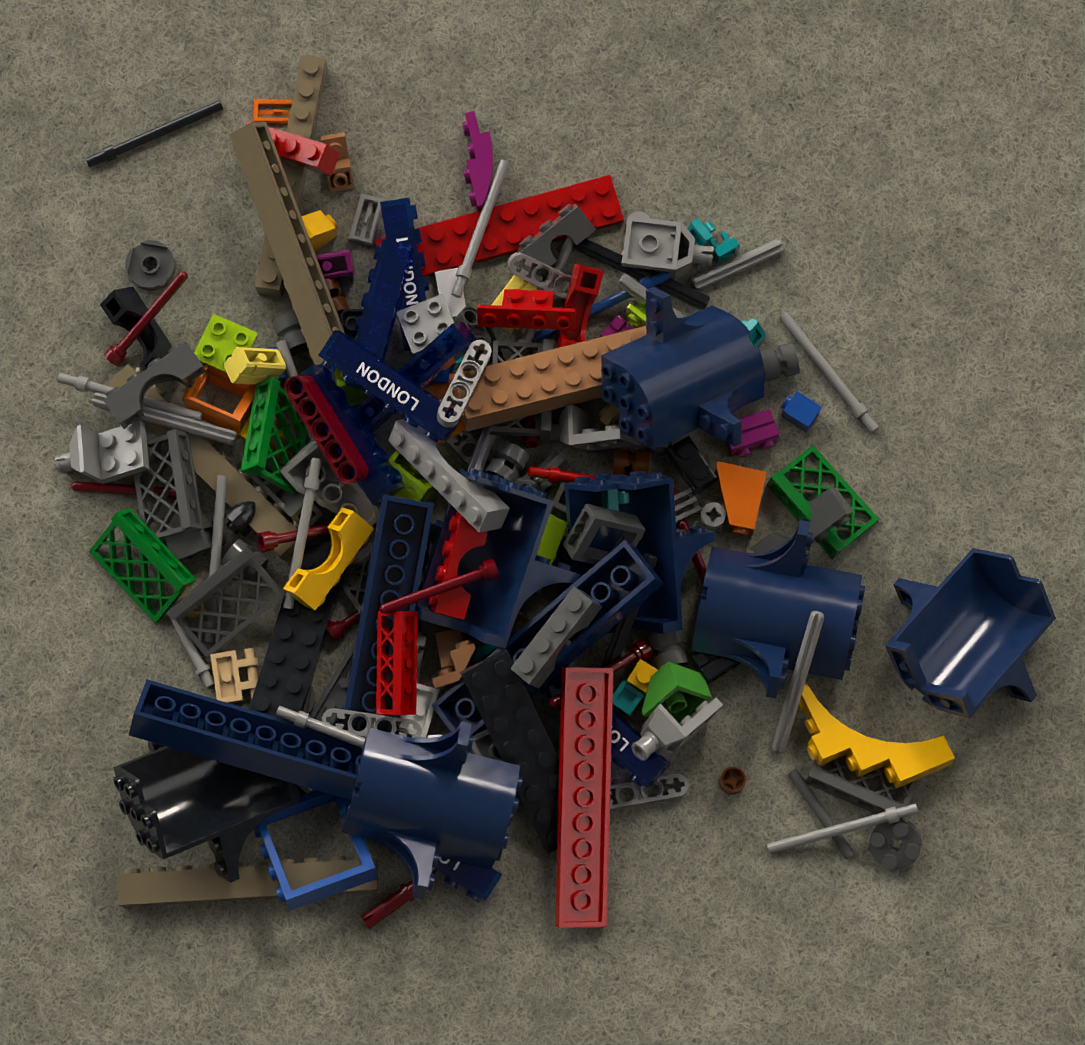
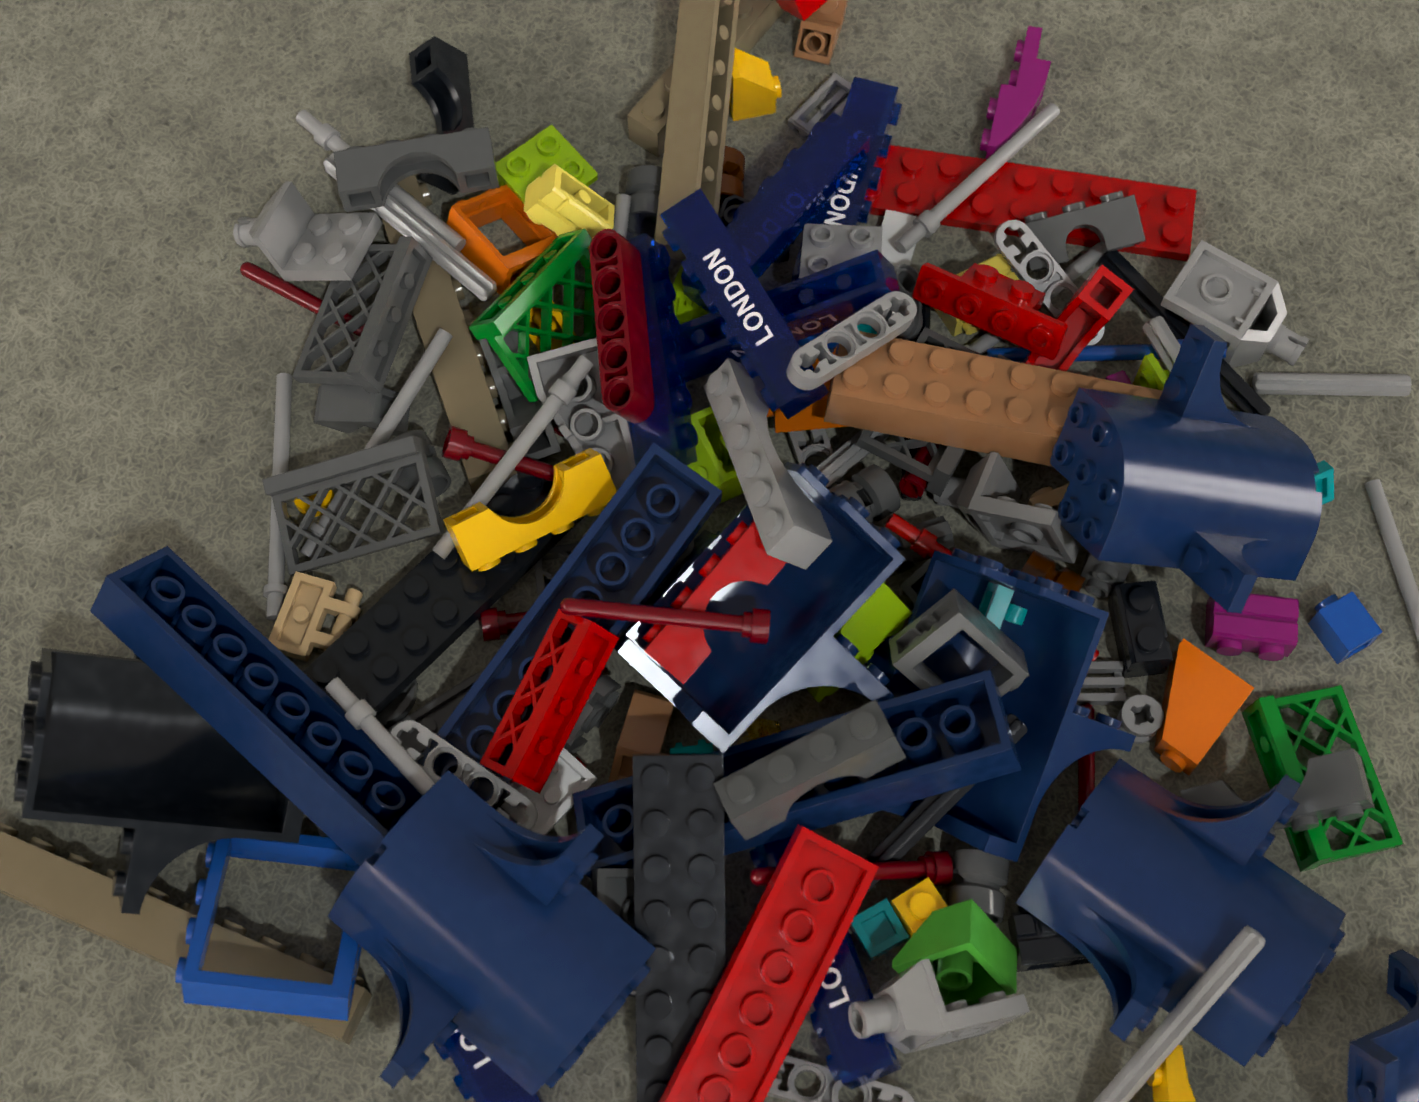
camera: 25 degrees right, 10 degrees down
green fence [89,508,197,623] -> none
dark red piece [104,271,188,367] -> none
dark grey plate [125,240,176,290] -> none
black plate [224,501,256,537] -> none
magenta brick [316,249,356,279] -> none
dark red pin [360,880,415,929] -> none
medium nougat slope [432,640,479,688] -> none
teal tile [687,219,716,246] -> none
teal tile [710,231,740,264] -> none
dark grey wheel [760,342,800,382] -> none

